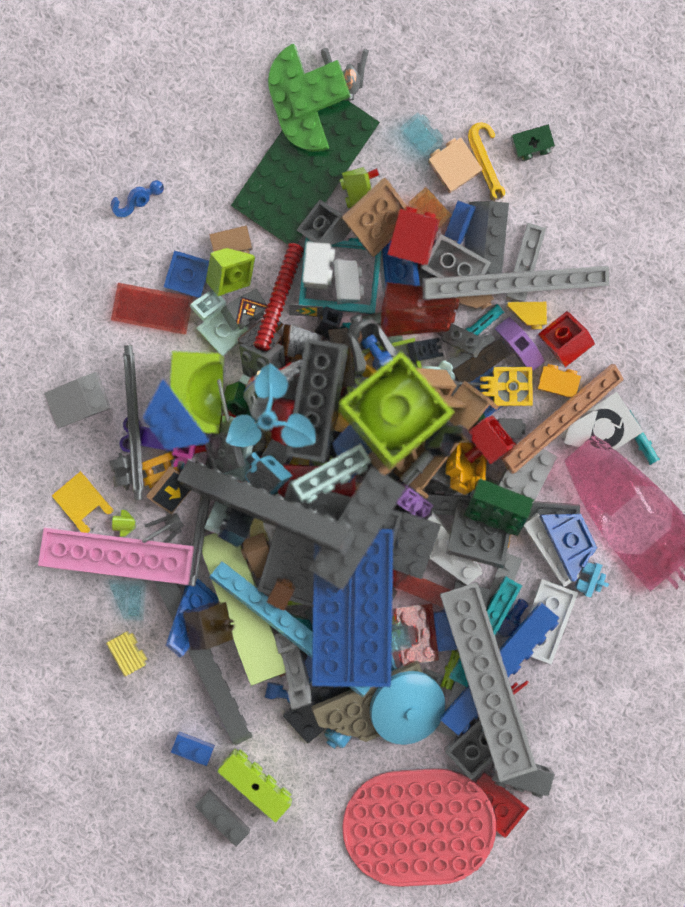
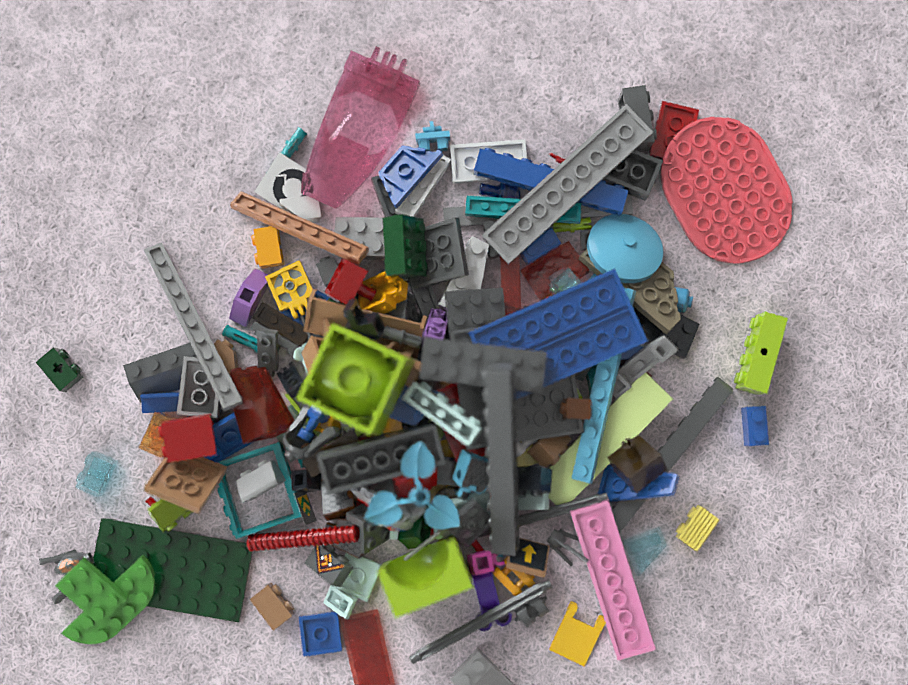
camera: 110 degrees left, 5 degrees down
lime piece [112,510,137,537] -> none
blue wing [143,379,210,450] -> none
dark grey brick [195,789,250,847] -> none
lime slope [206,248,255,296] -> none
blue leg [265,682,290,704] -> none
dark grey slope [297,200,351,245] -> none
white brick [303,242,335,290] -> none
light nougat piece [428,138,483,194] -> none
yellow piece [468,122,505,201] -> none
light grey plate [506,223,546,302] -> none
yellow slope [506,301,547,330] -> none
red slope [538,311,595,368] -> none

